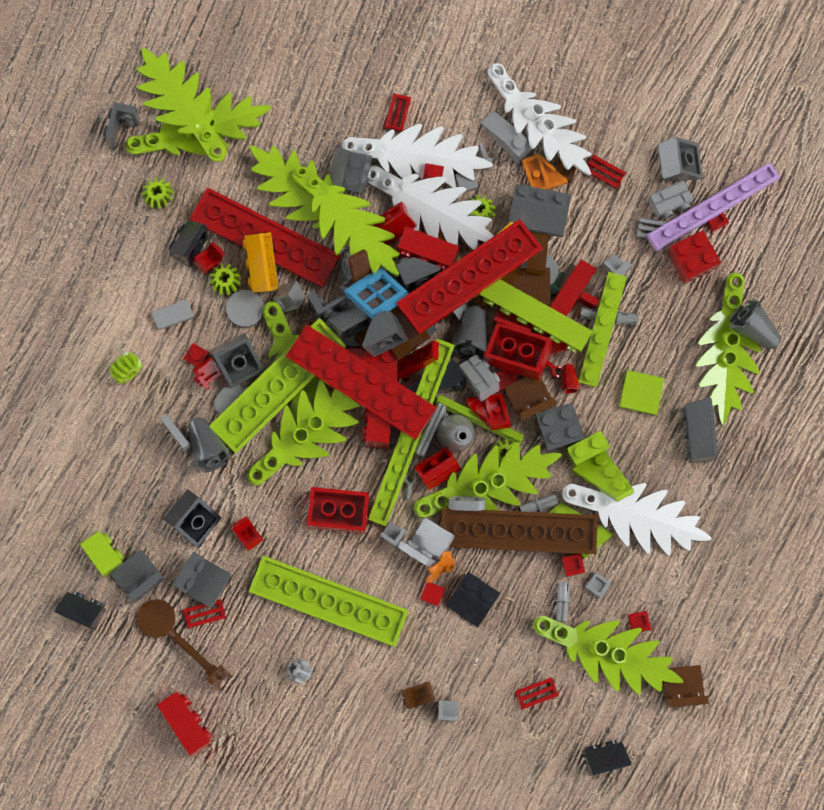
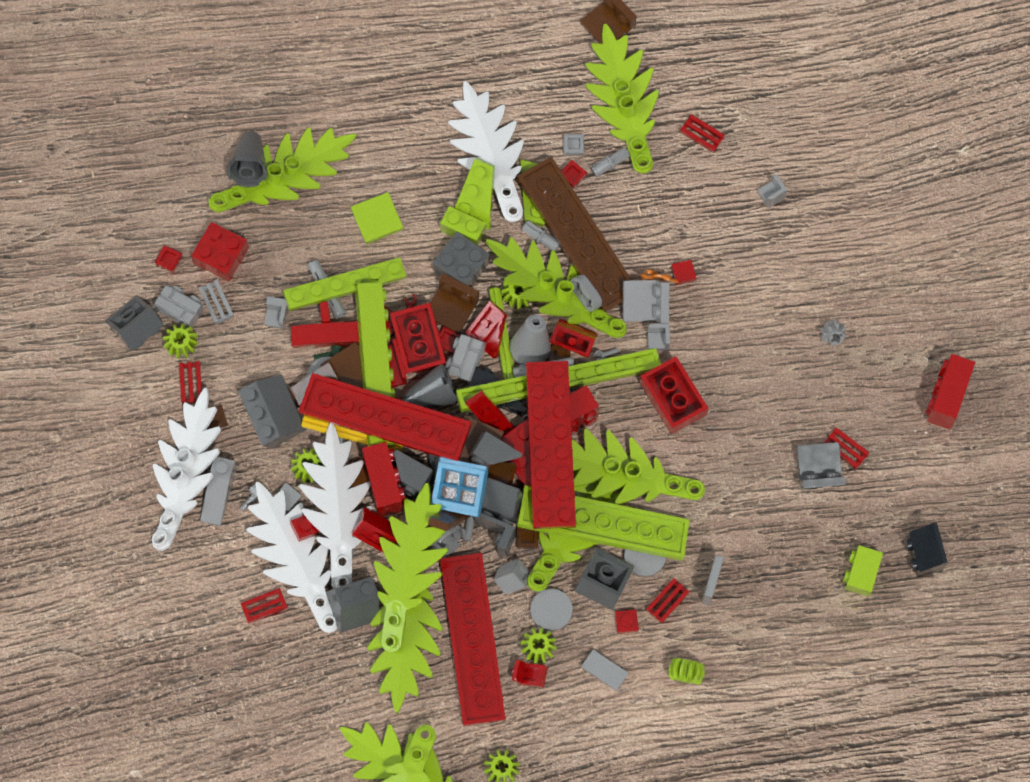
camera: 120 degrees left, 5 degrees down
dark grey bracket [111,550,165,604] -> none
reddish brown piece [137,599,233,691] -> none
black slope [163,489,222,548] -> none
black slope [168,220,209,267] -> none
dark grey cone [188,417,231,473] -> none
red bracket [192,357,223,390] -> none
red bracket [231,516,264,551] -> none
light orange slope [243,232,279,293] -> none
lime plate [249,556,409,647] -> none
reddish brown bracket [402,681,436,709] -> none
black slope [446,572,501,628] -> none
orange wing [522,154,568,190] -> none
red cone [561,364,580,394] -> none
black slope [582,739,632,776] -> none
red tile [627,611,651,632] -> none
lavender tile [646,162,780,252] -> none
dark grey slope [680,398,718,463] -> none
none -> lime gear [163,323,199,359]
none -> red tile [646,578,690,624]

